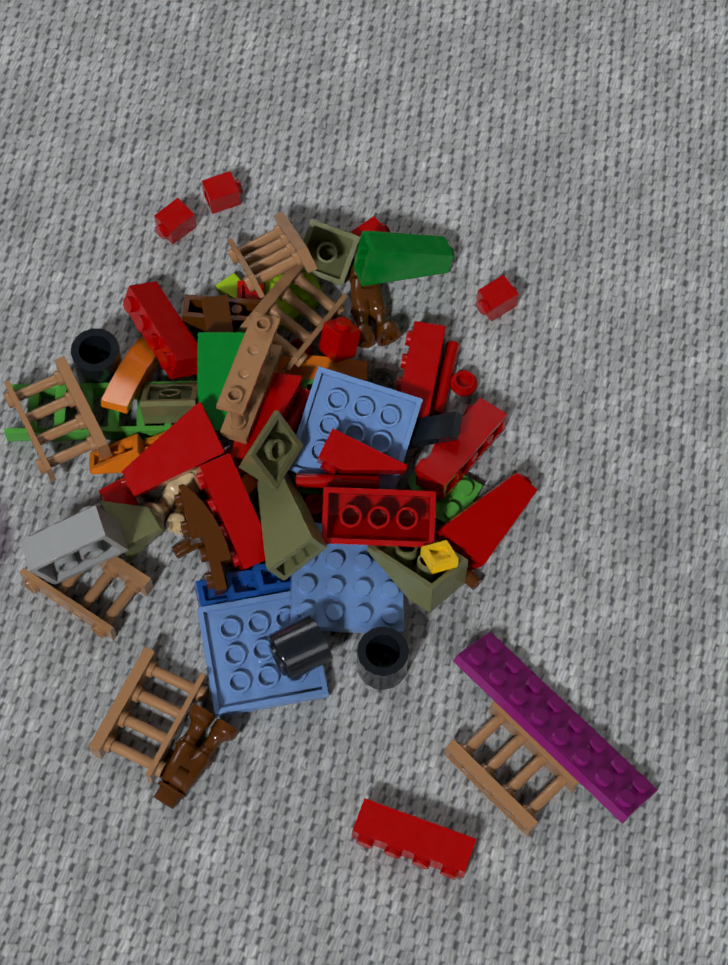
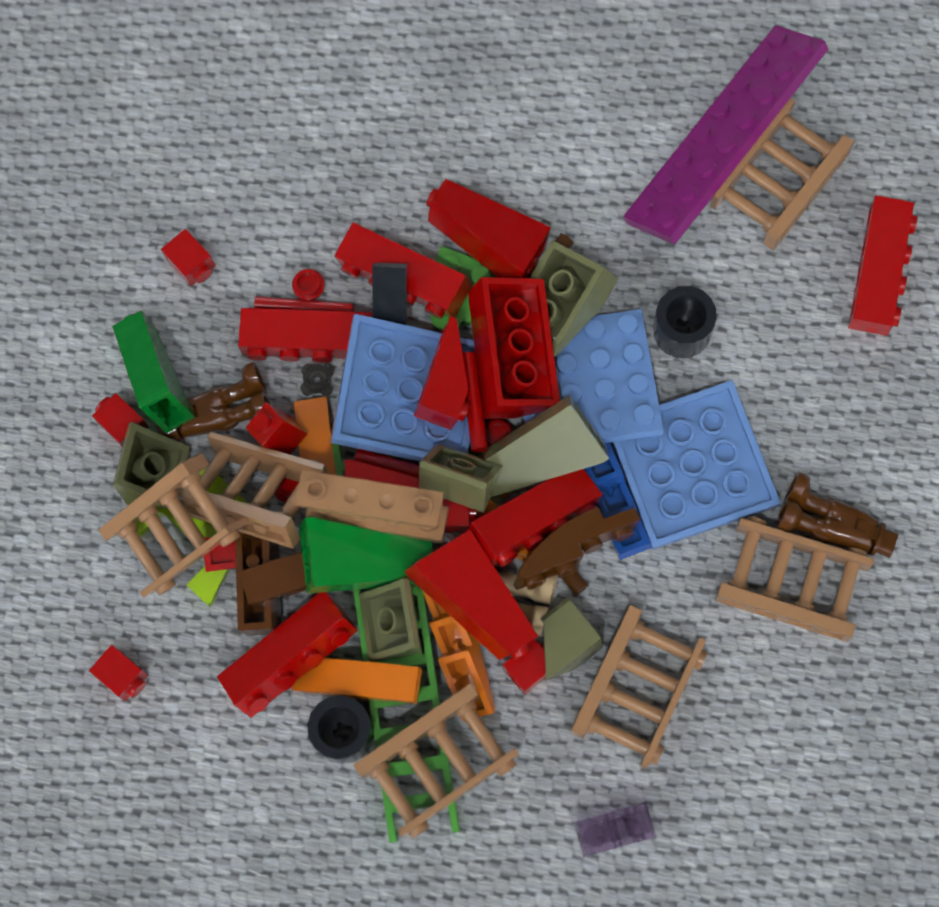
camera: 90 degrees left, 10 degrees up
light grey brick [20,505,129,585] -> none
red brick [202,171,243,214] -> none
black piece [268,614,333,681] -> none
yellow tile [420,540,459,574] -> none

